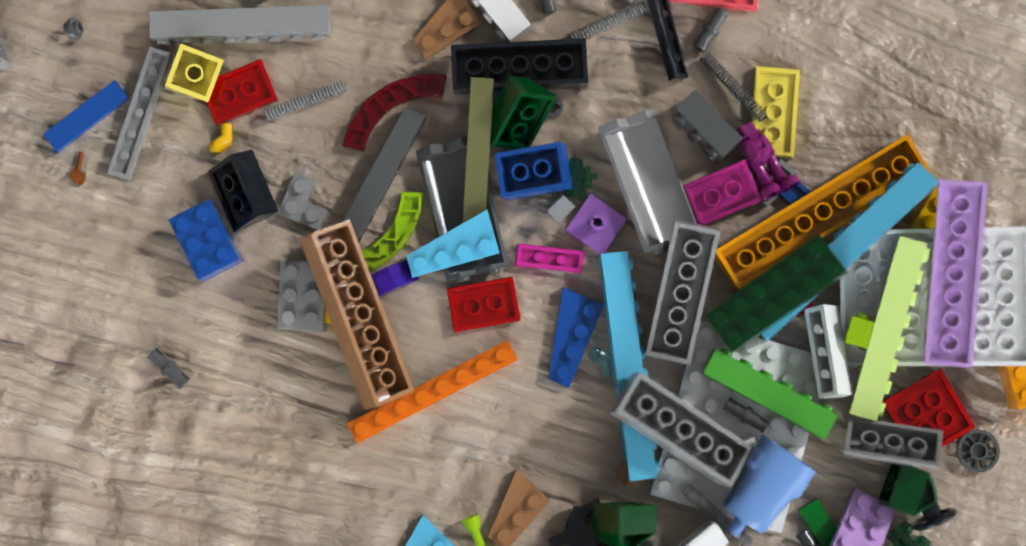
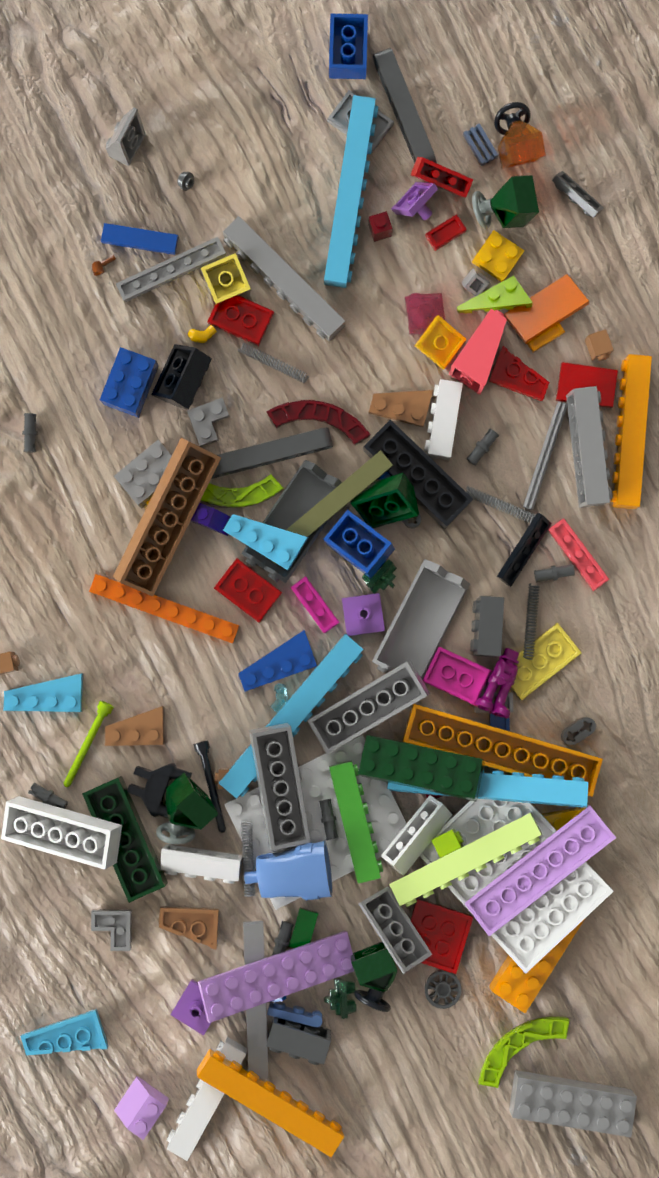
camera: 50 degrees right, 0 degrees up
light grey slope [547,195,575,222] -> none
none -> black piece [193,740,226,833]
none -> dark grey beam [561,717,596,745]

